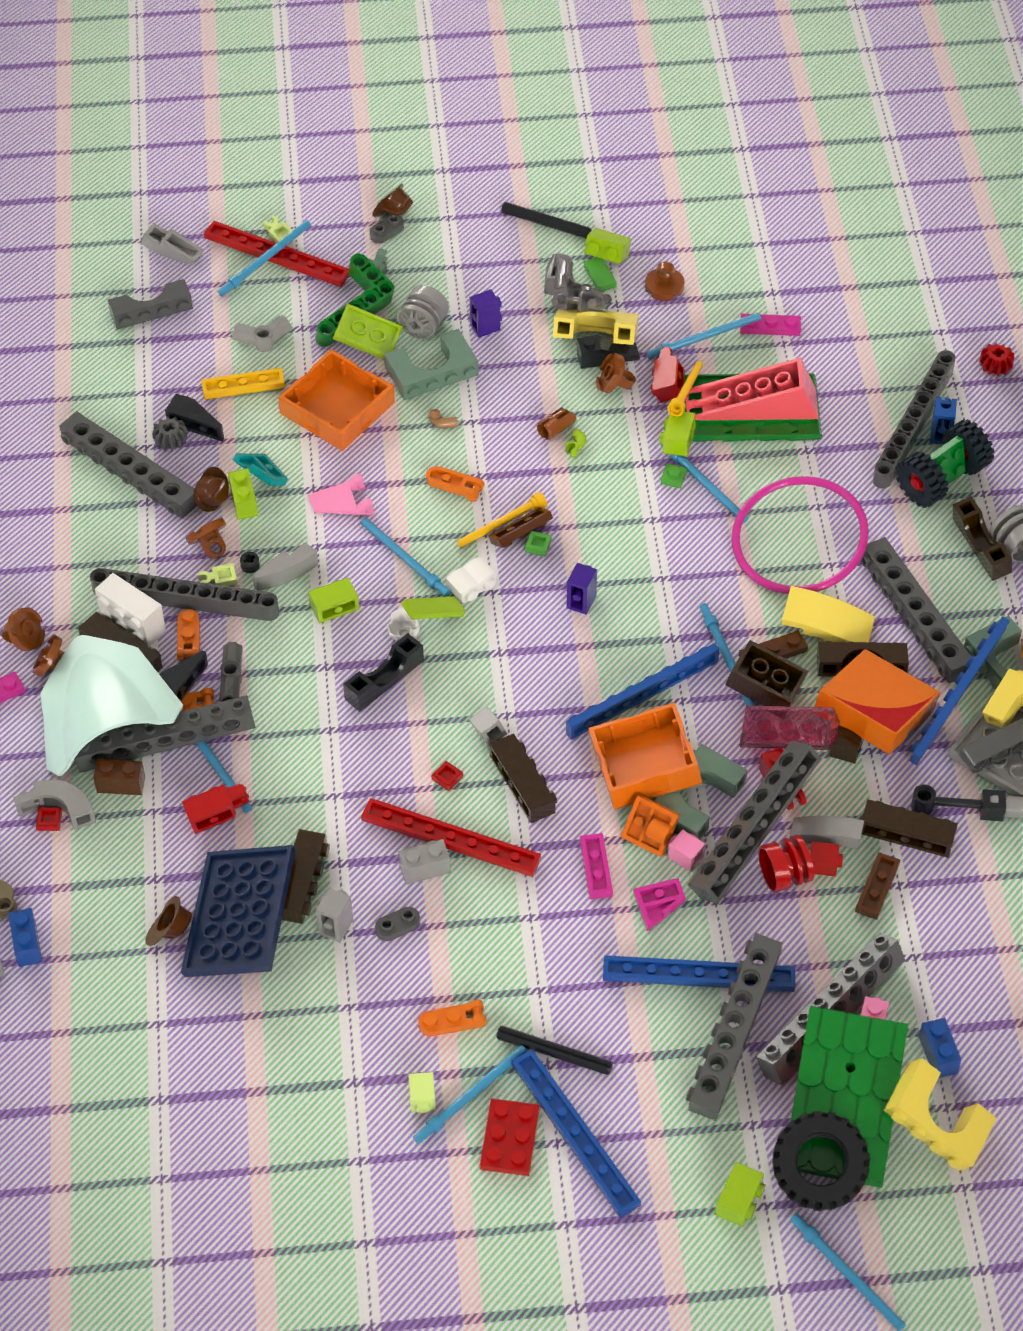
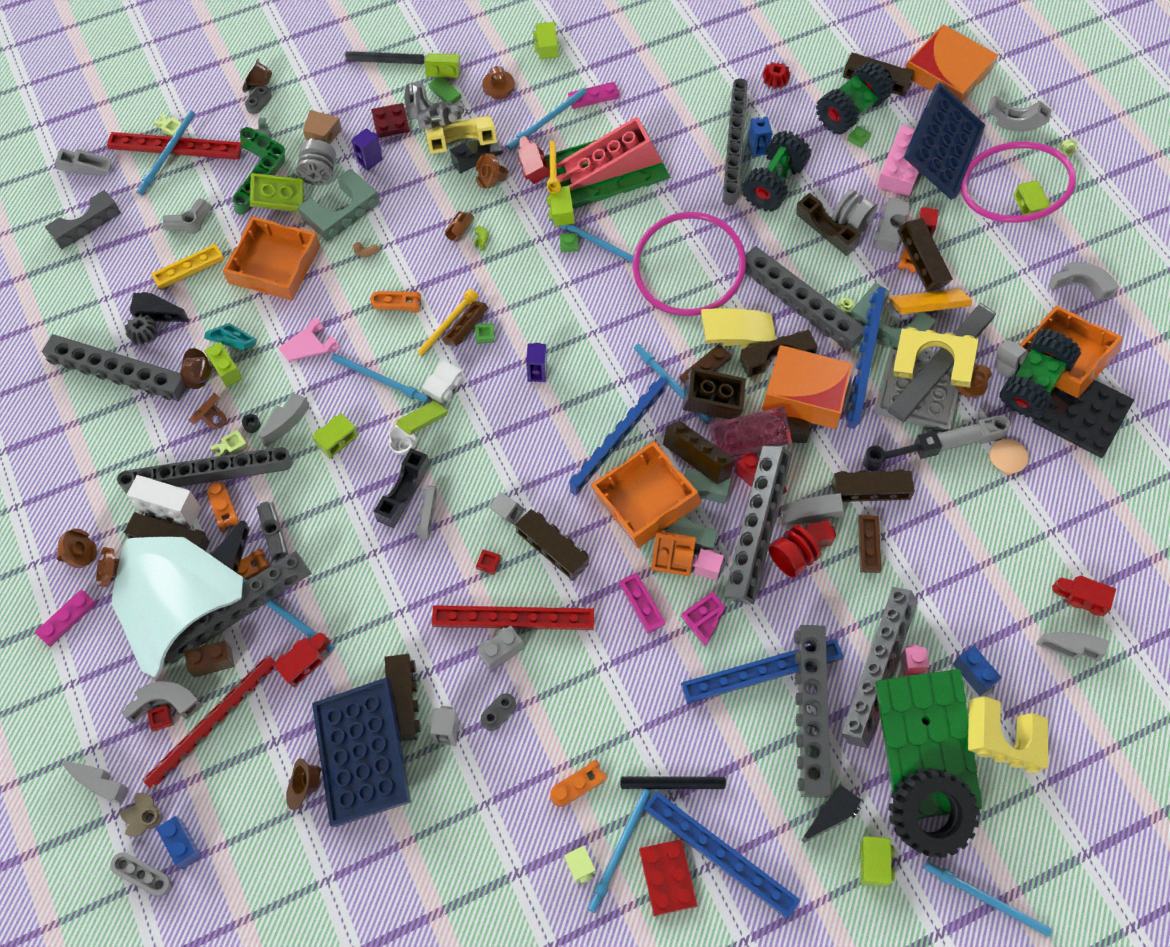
camera: 20 degrees left, 10 degrees up
none -> red plate [142,655,275,788]
none -> medium nougat torso [303,110,342,144]
none -> dark red plate [371,103,410,138]
none -> light grey plate [416,485,437,541]
none -> lime brick [533,22,558,59]
none -> dark brown brick [663,420,735,484]
none -> black slope [801,784,862,843]
none -> yellowish green plate [837,298,855,314]

